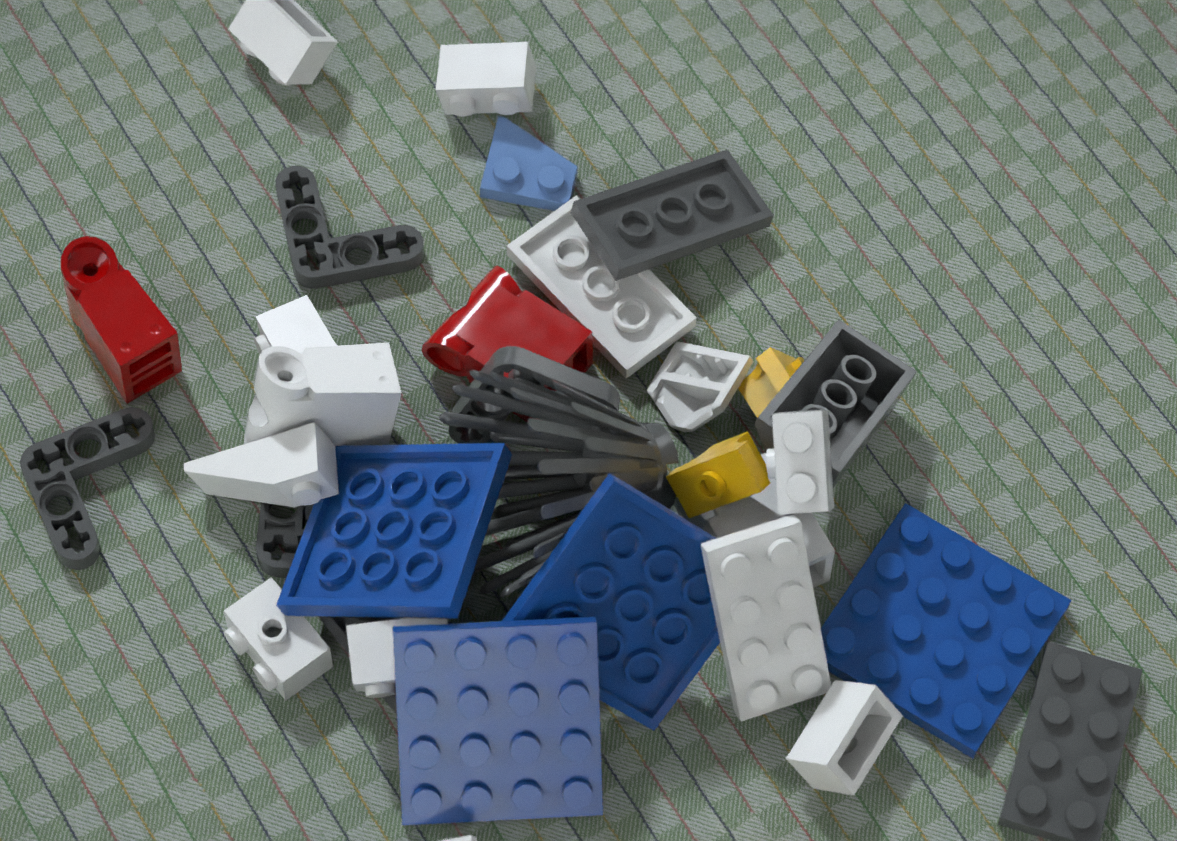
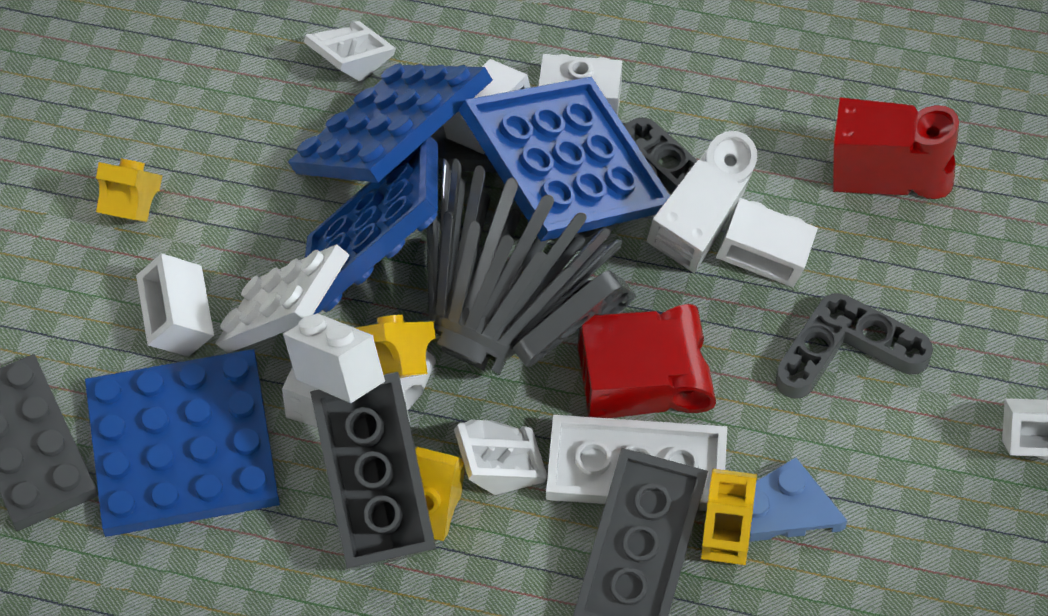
camera: 140 degrees right, 5 degrees down
dark grey beam [20,407,155,570] -> none
white slope [184,422,339,507] -> none
white brick [436,42,536,117] -> none
none -> yellow brick [701,468,757,565]

